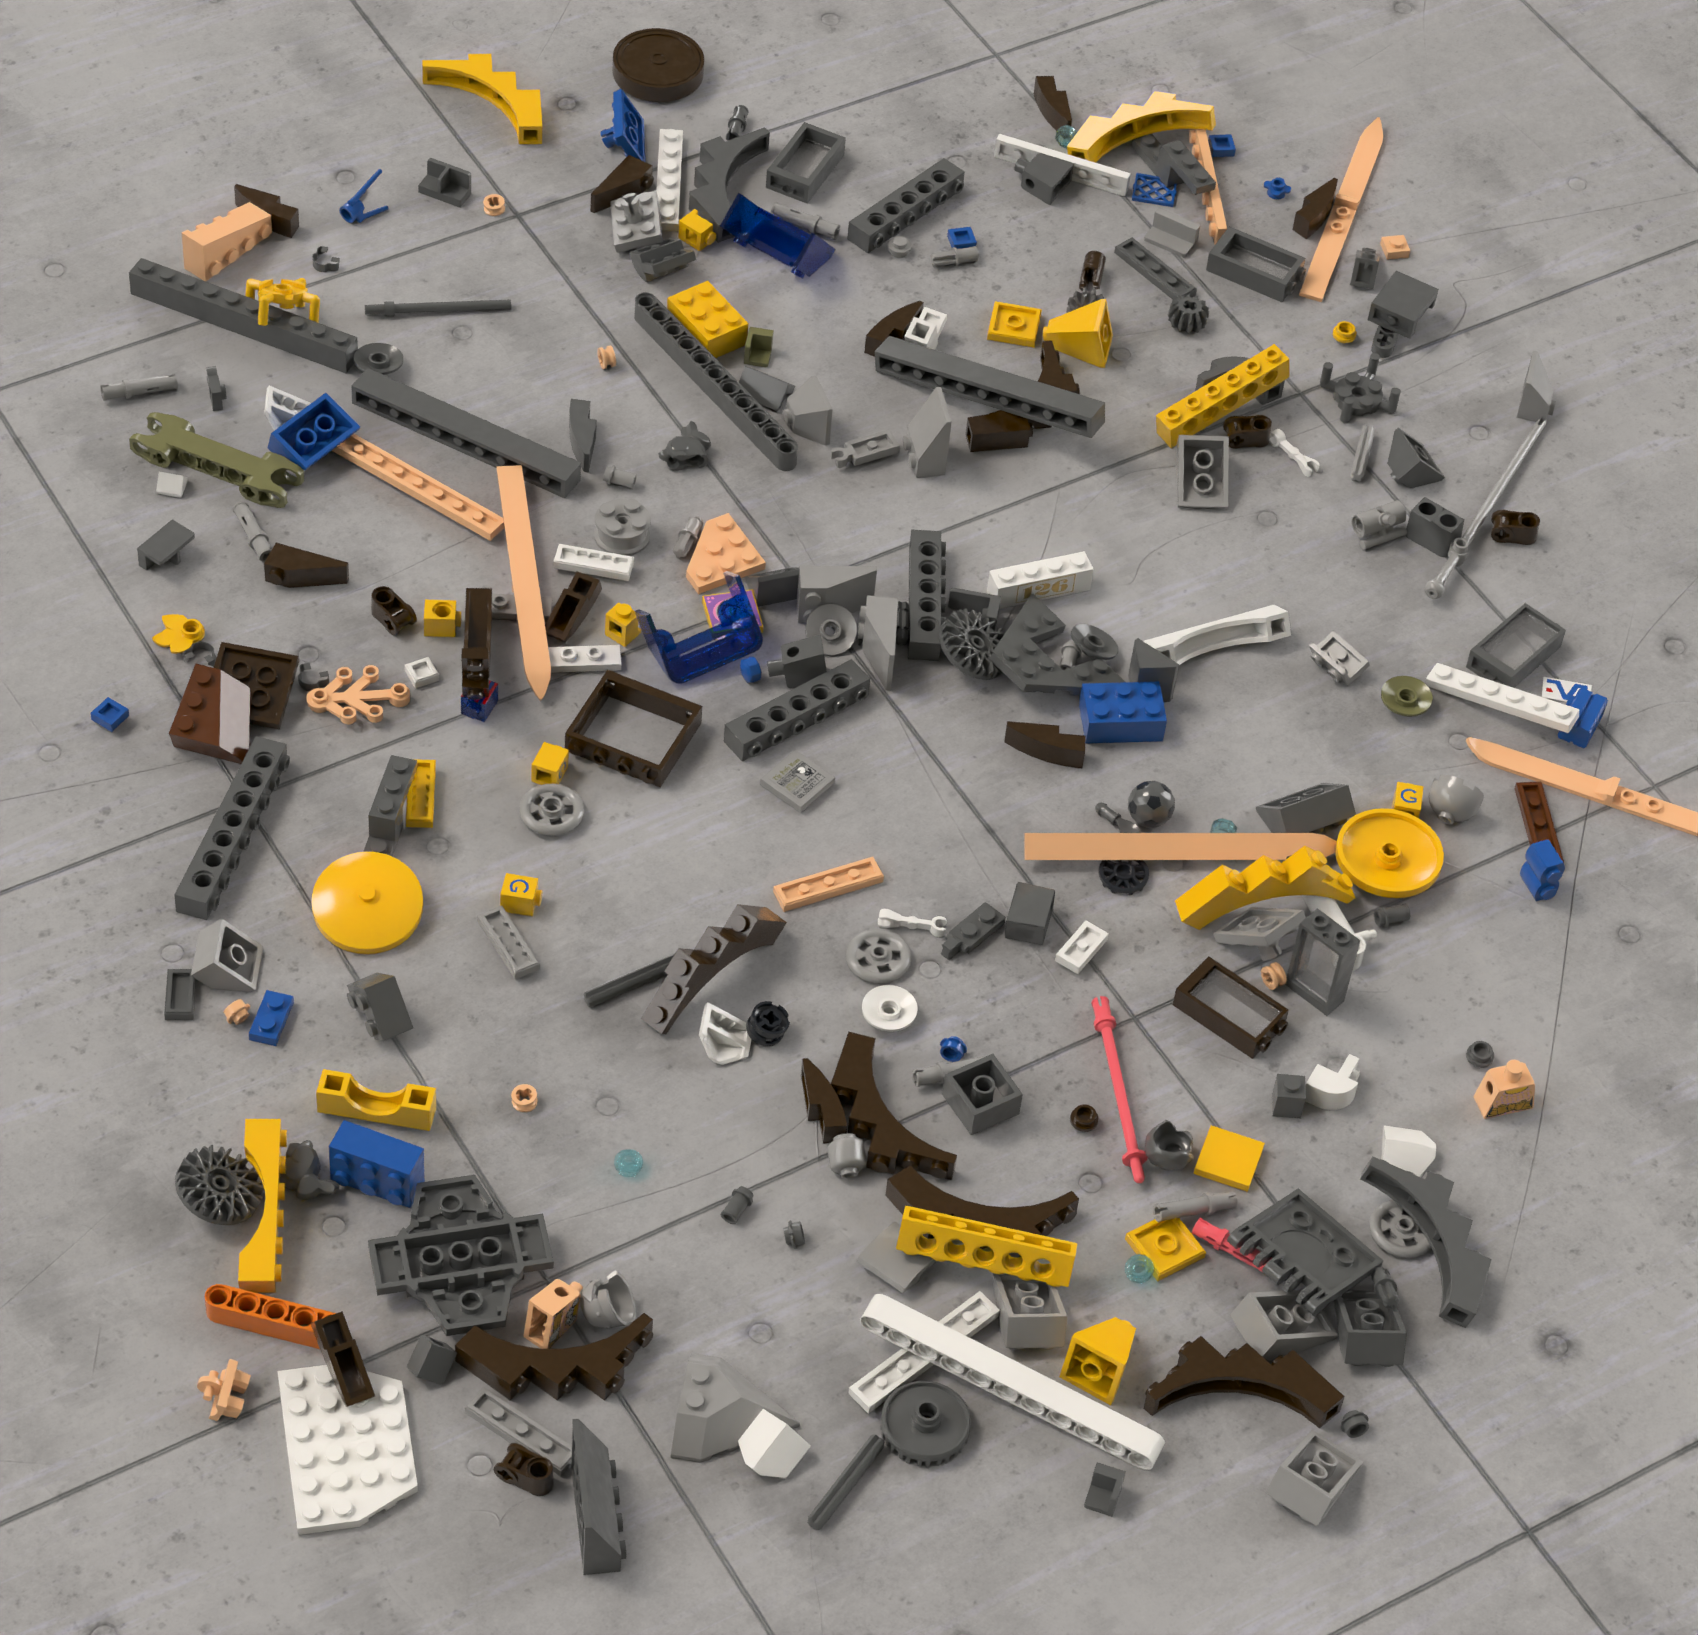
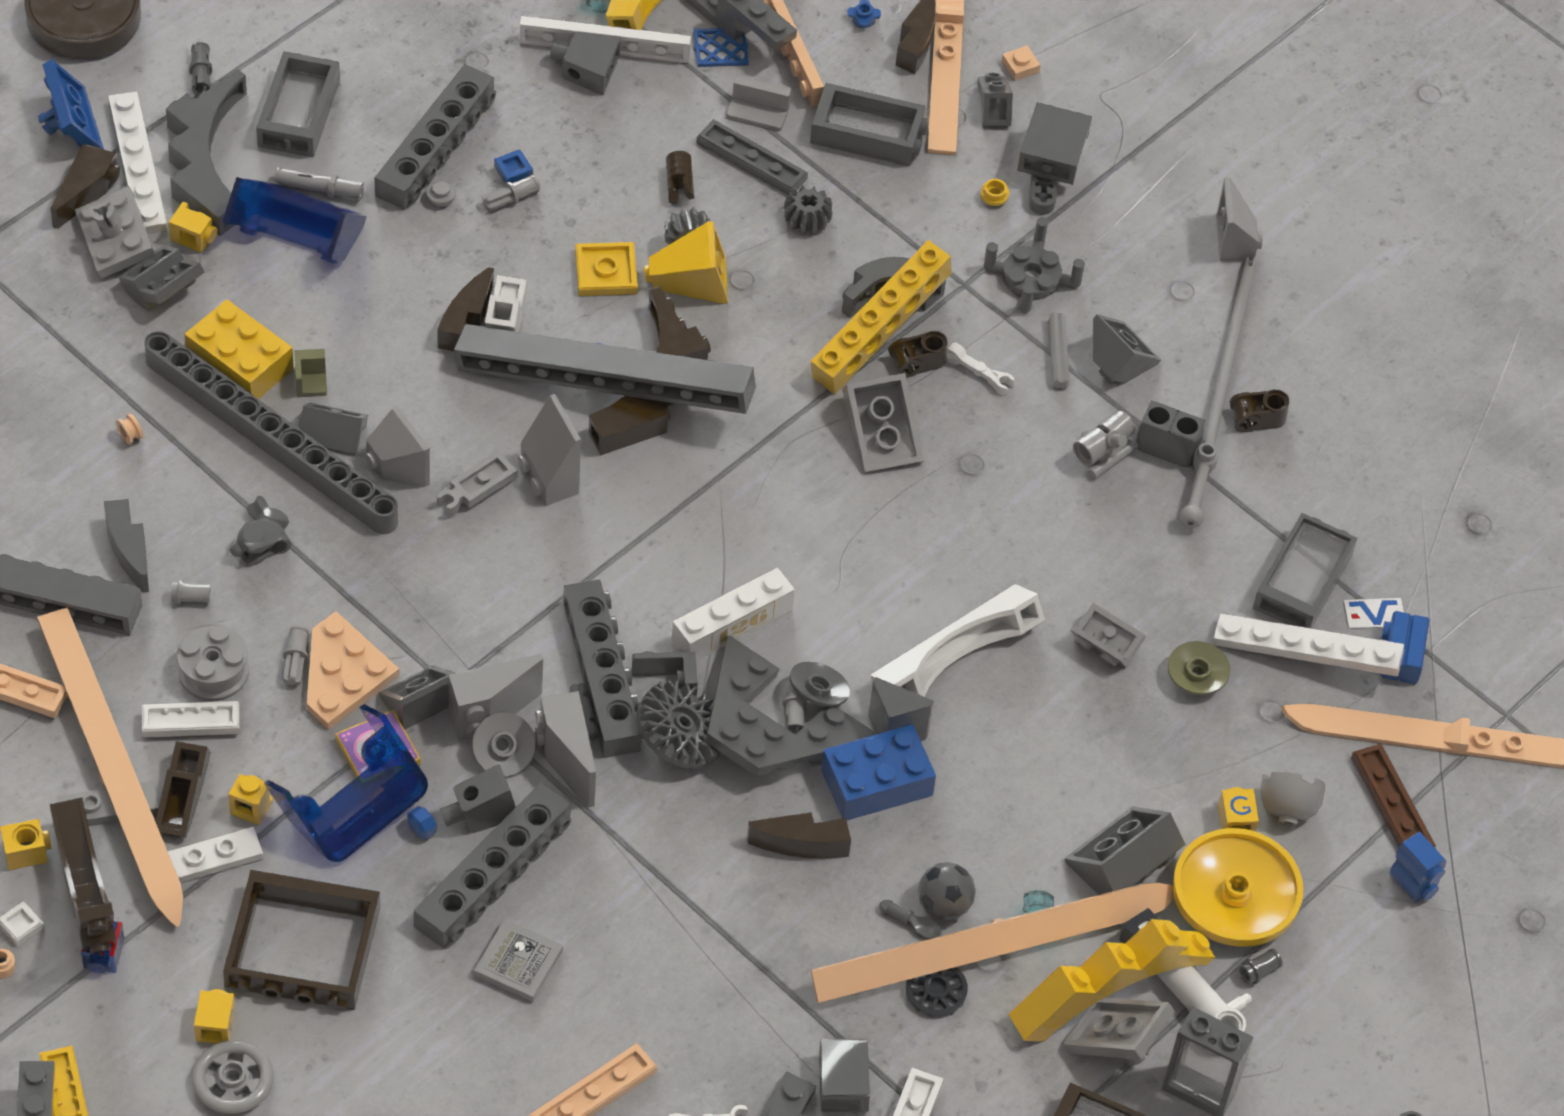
camera: 15 degrees left, 5 degrees up
light nougat bush [1261,962,1287,990] -> none

